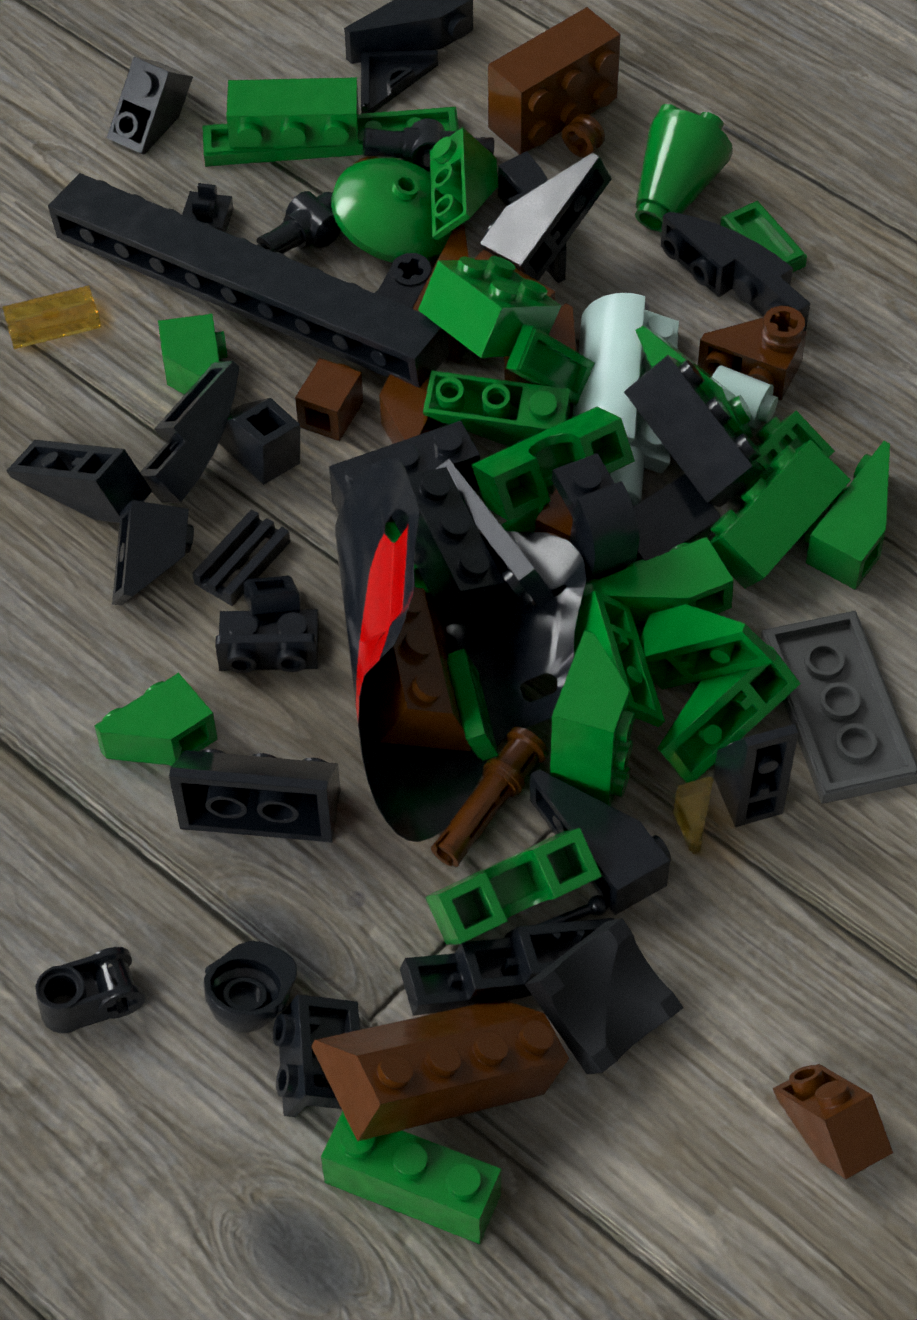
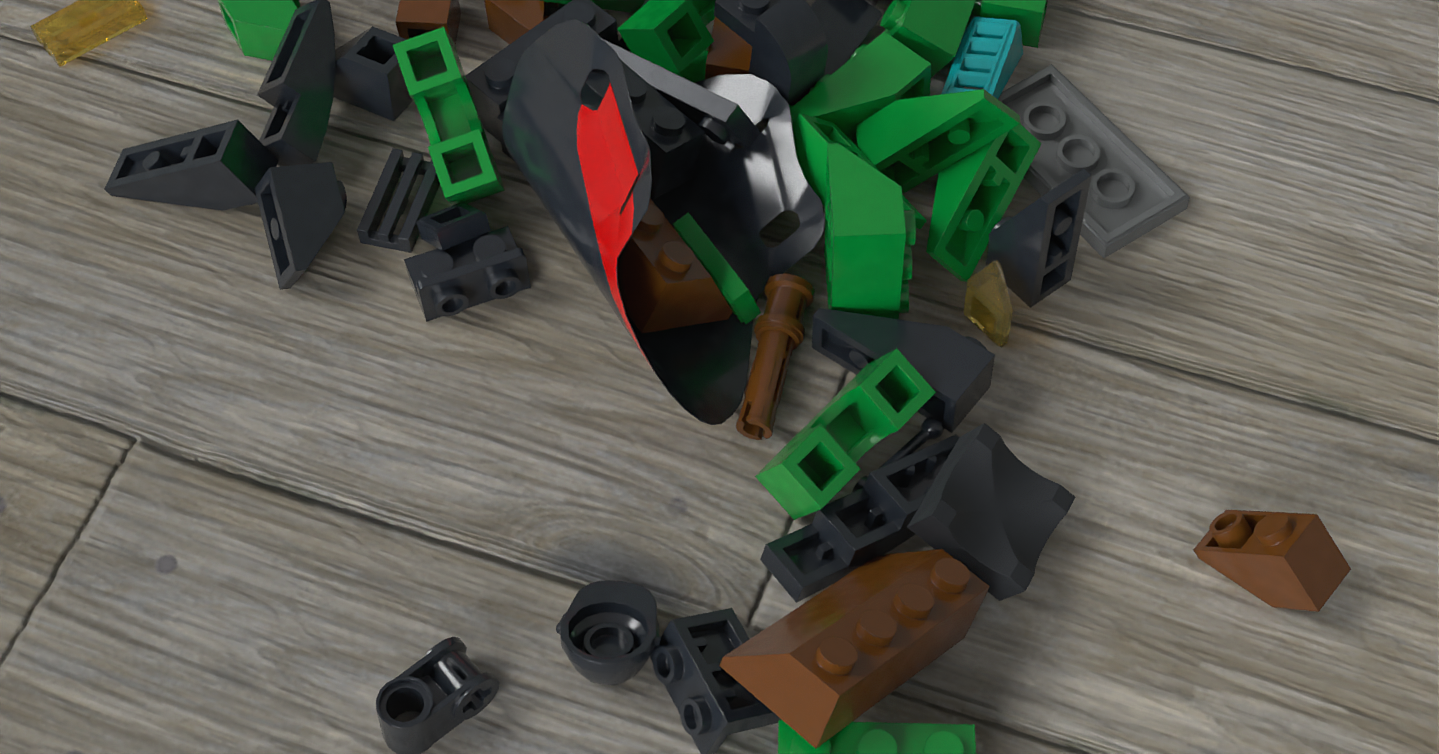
camera: 20 degrees left, 0 degrees up
green slope [94,673,218,765] -> none
black slope [169,749,341,843] -> none
none -> green arch [393,27,505,206]
none -> teal slope [941,17,1024,99]

